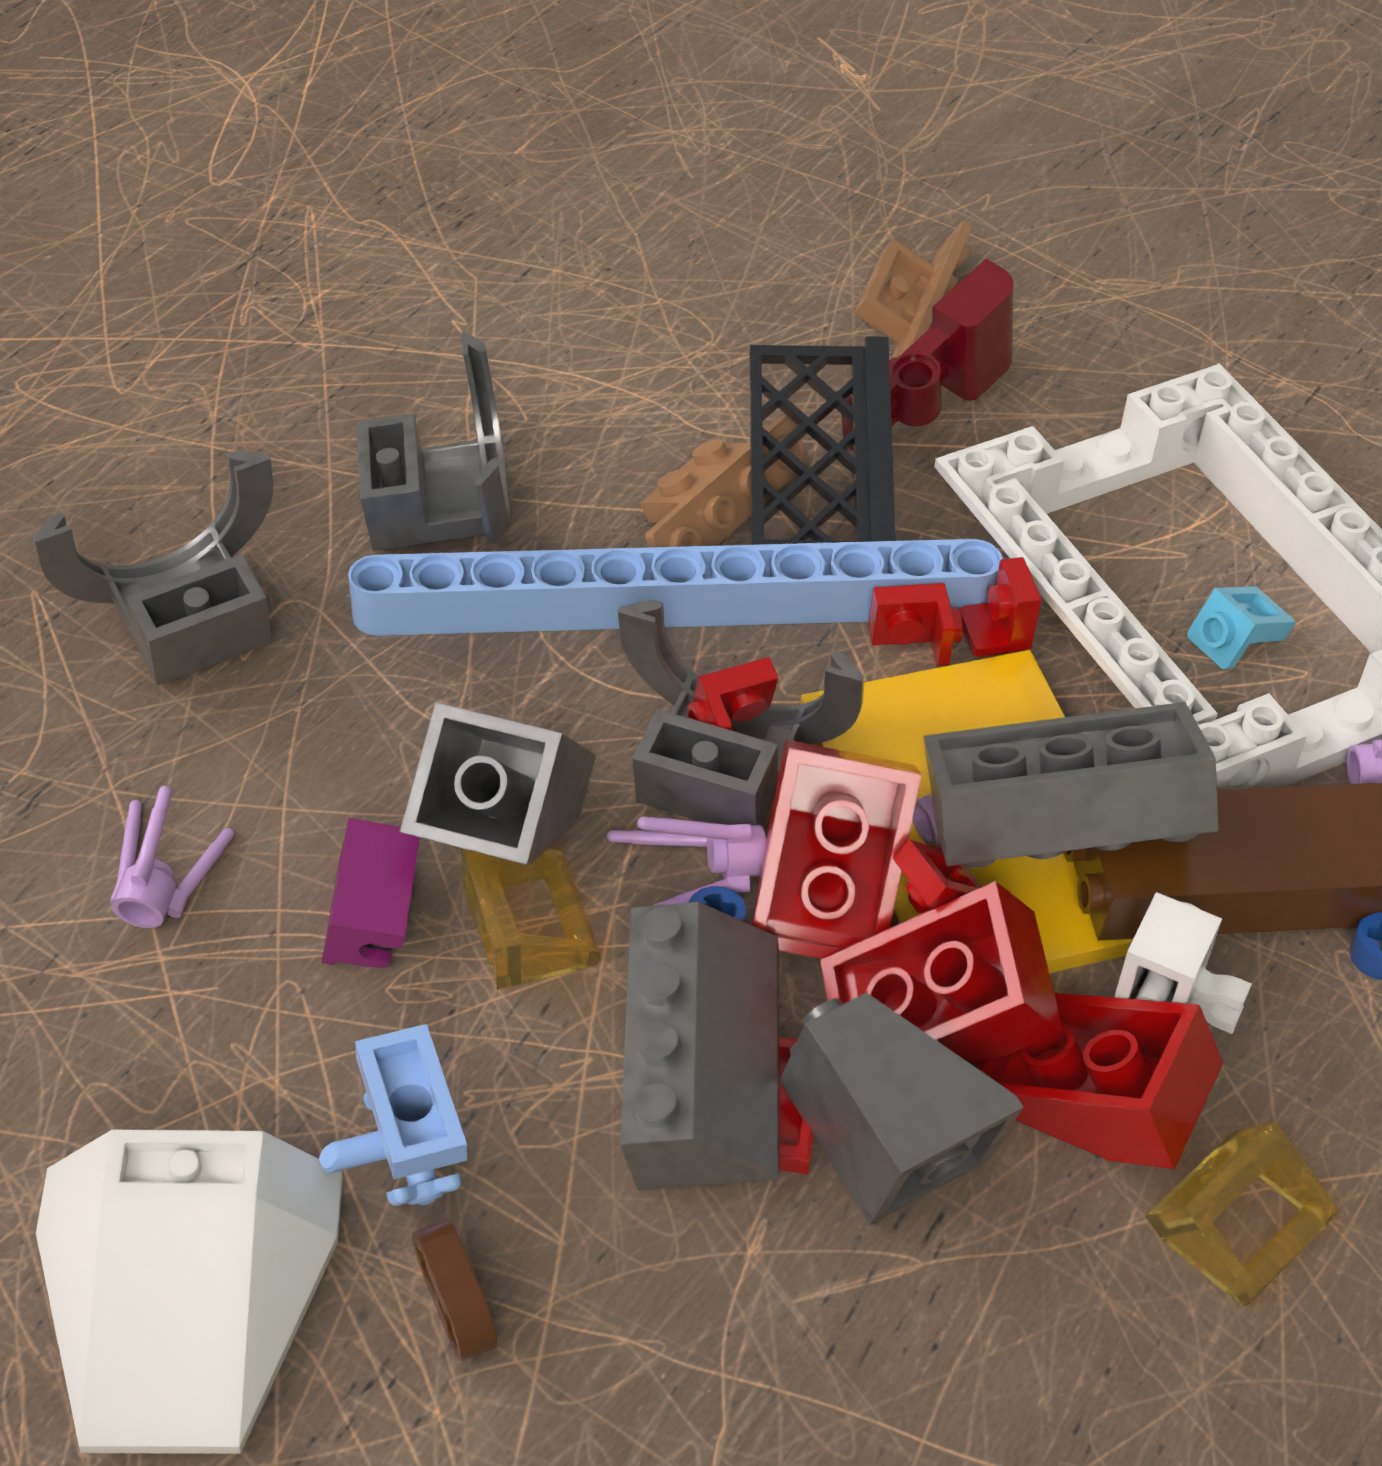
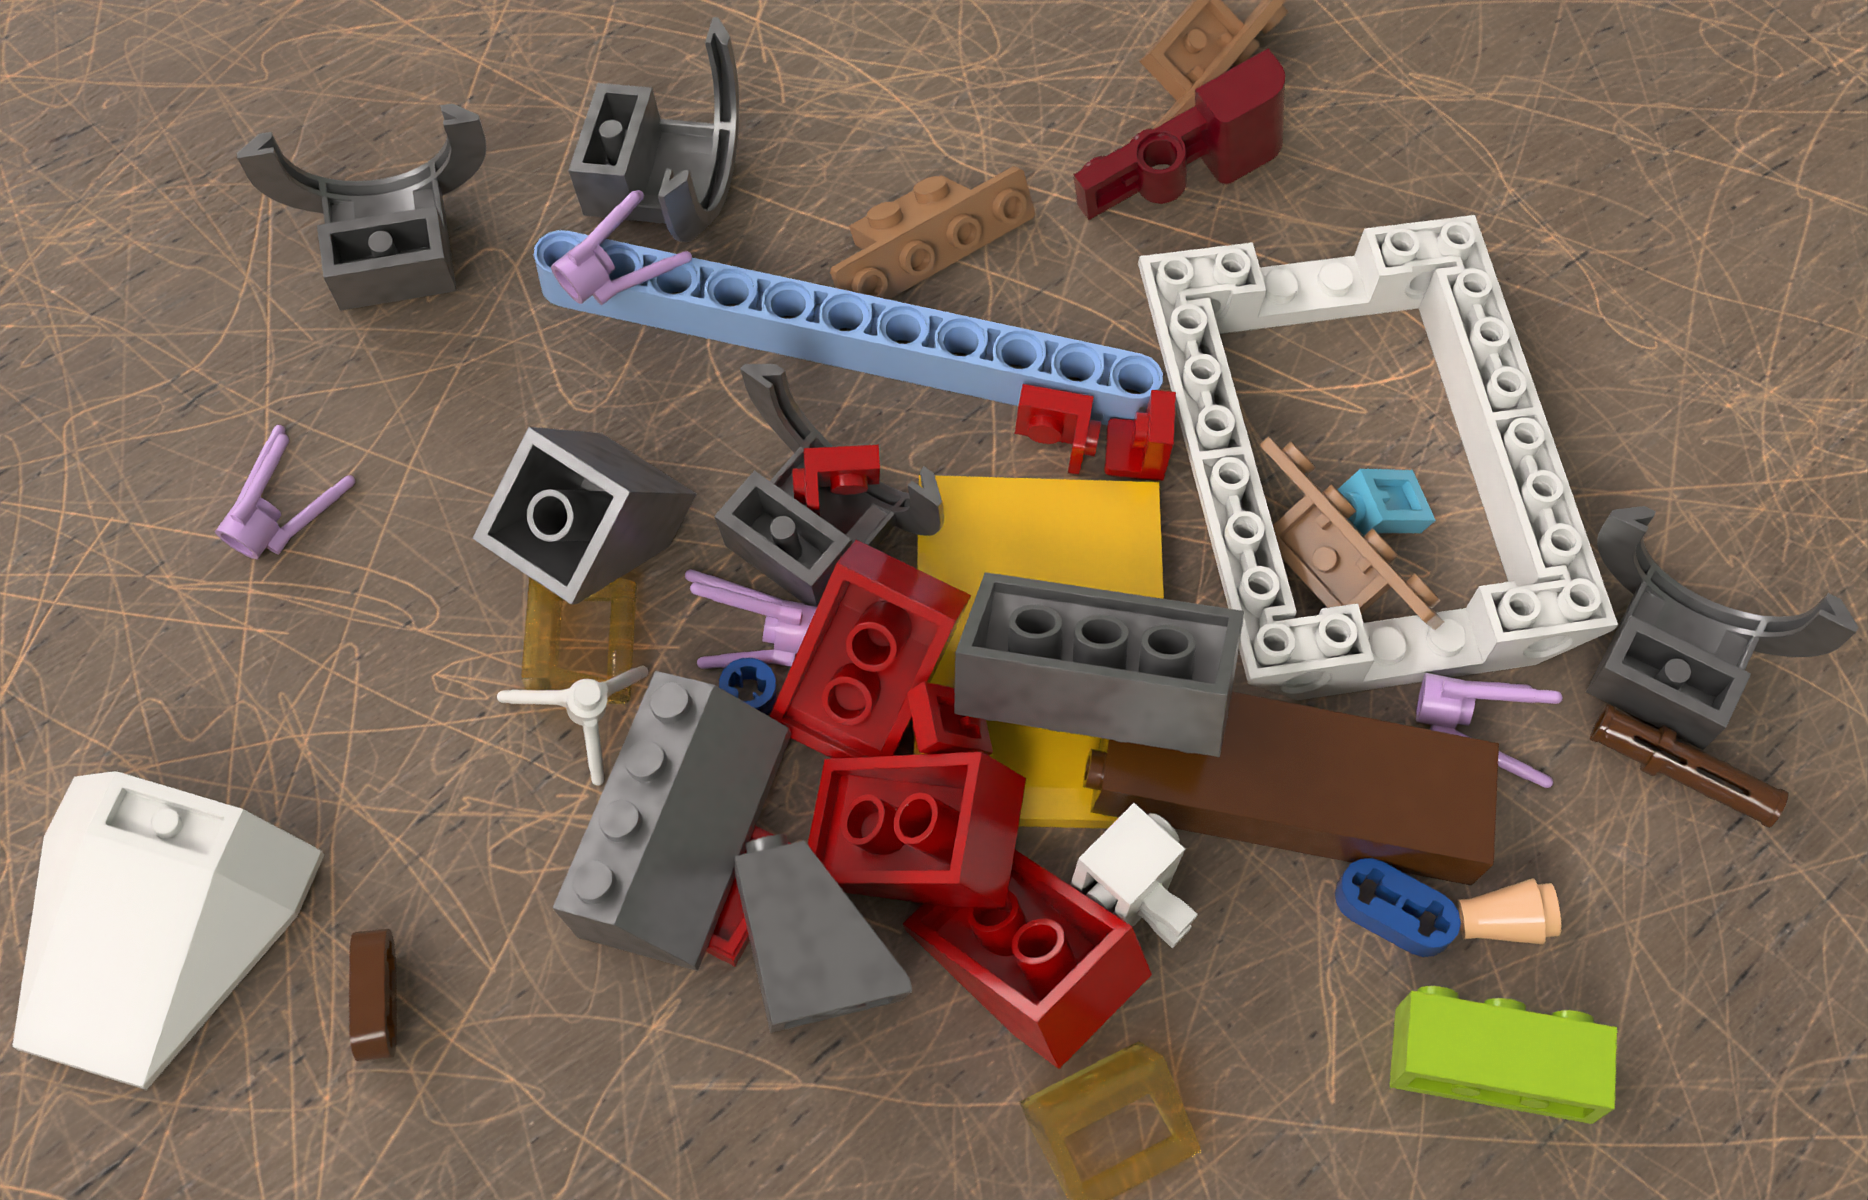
camera: 15 degrees right, 15 degrees up
light blue piece [319,1024,467,1206] -> none
magenta hinge [321,818,420,968] -> none
black fence [749,336,896,545] -> none
none -> white plant [497,666,648,785]
none -> lavender plant [551,190,692,305]
none -> medium nougat bracket [1260,436,1444,630]

